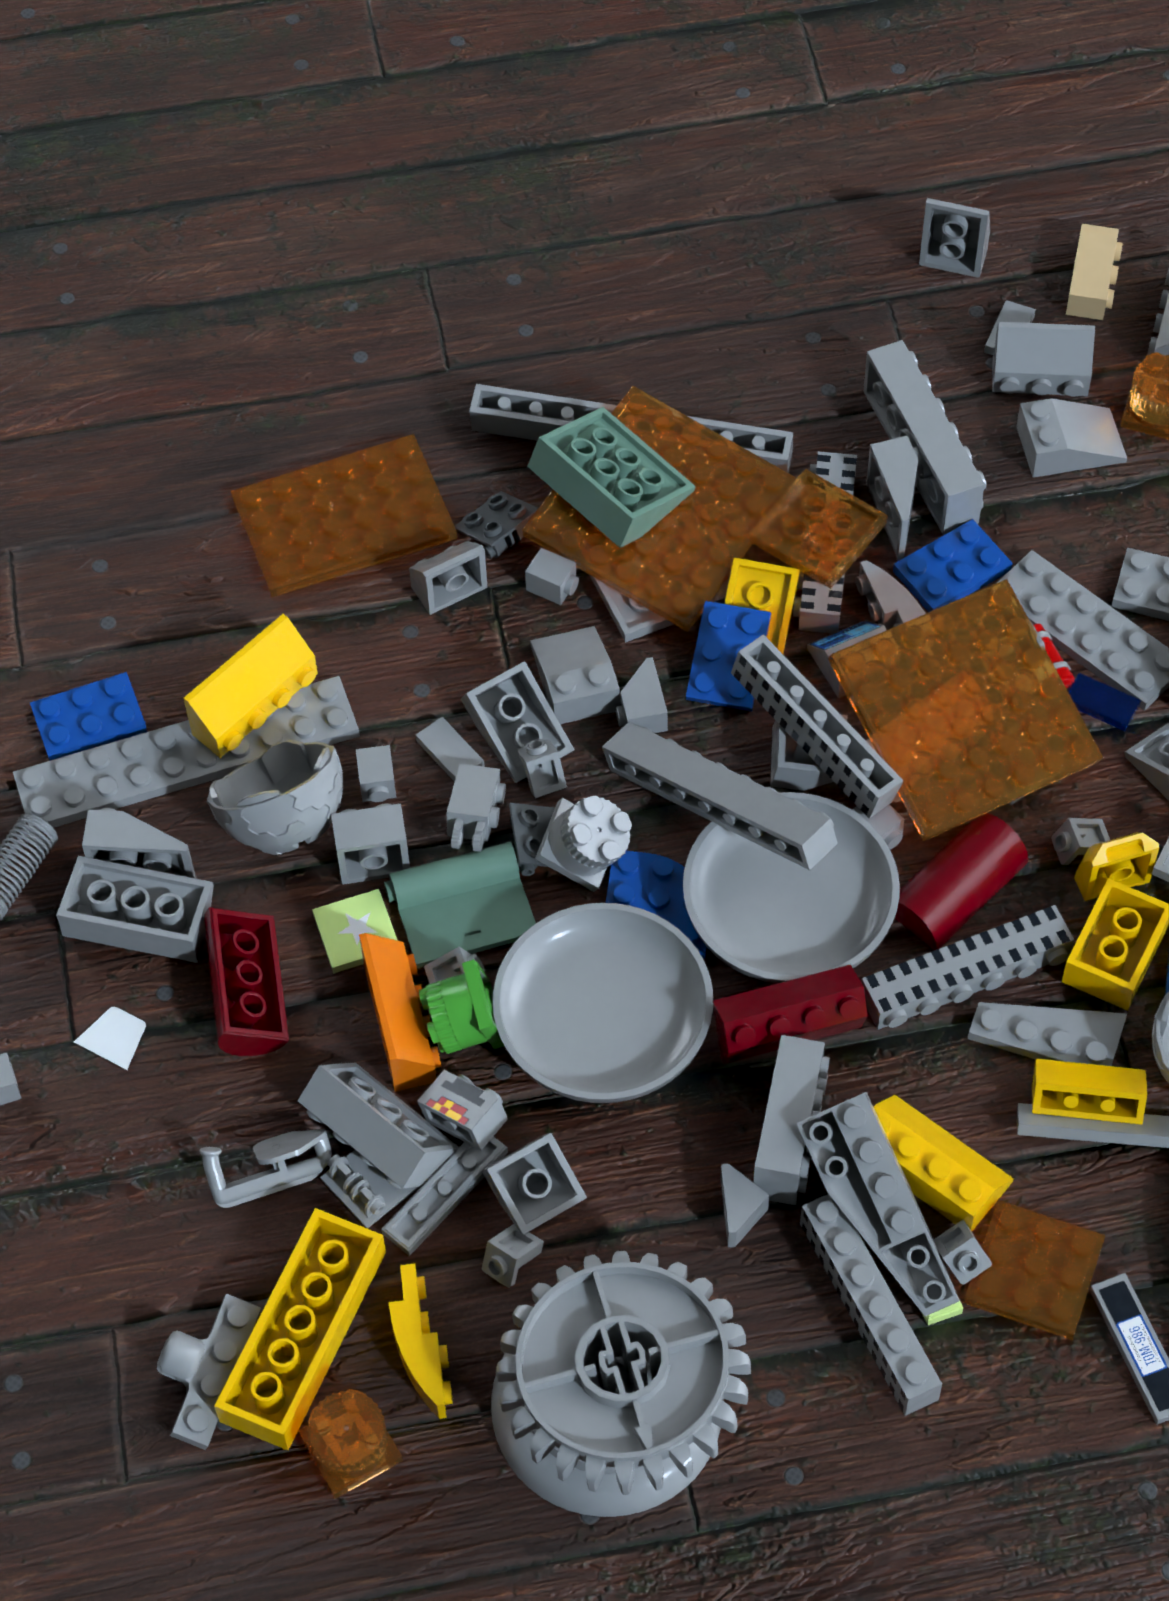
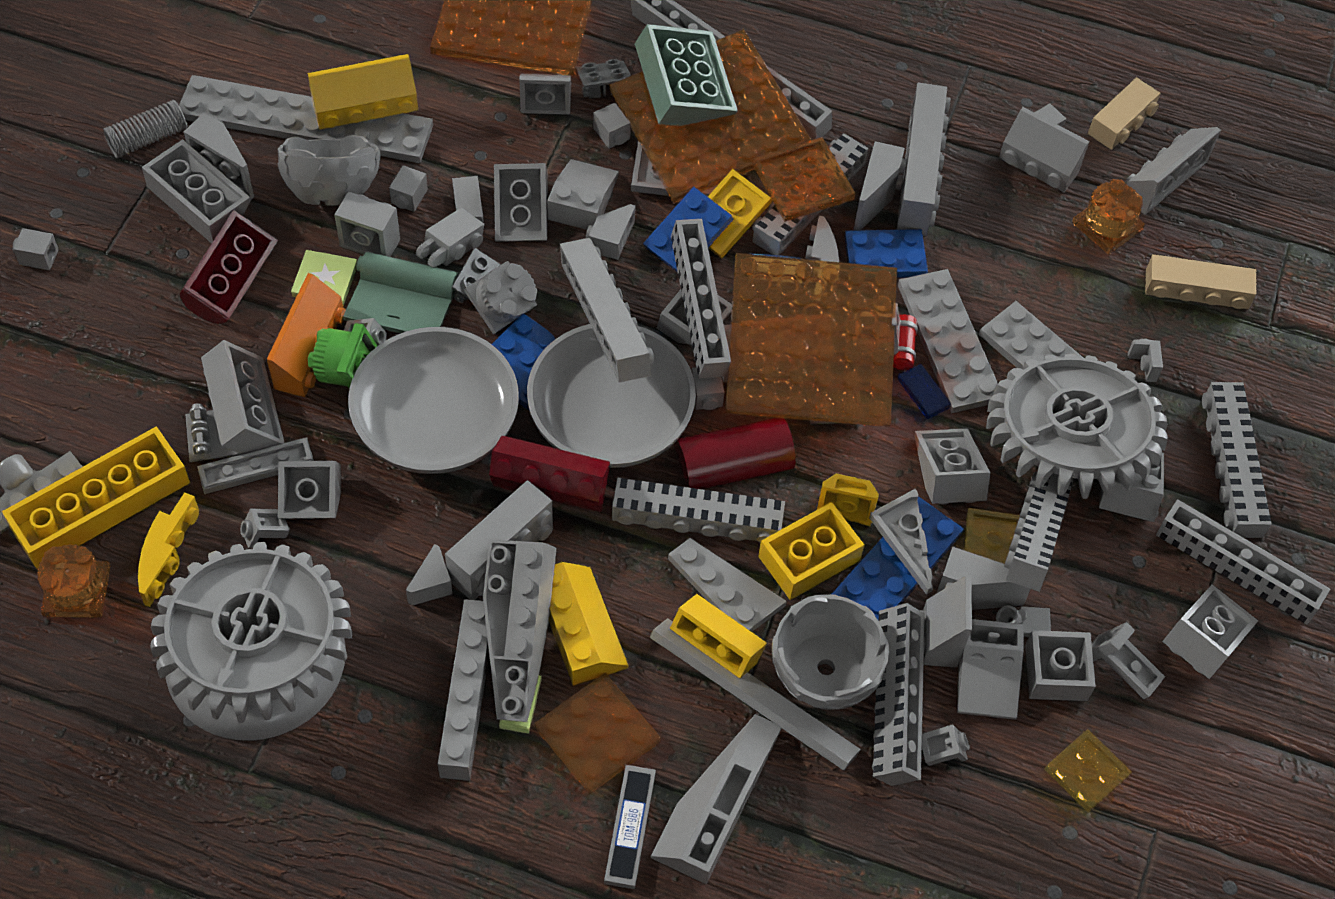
camera: 25 degrees right, 0 degrees up
blue plate [30,672,148,761] -> none
white sticker [74,1007,146,1070] -> none
light grey piece [199,1129,332,1208] -> none
brick [417,1069,508,1151] -> none
light grey bracket [517,739,567,798] -> none
light grey slope [919,198,990,278] -> none
light grey bracket [934,1220,992,1284] -> none
light grey slope [1016,398,1127,478] -> none
light grey bracket [1051,818,1110,865] -> none

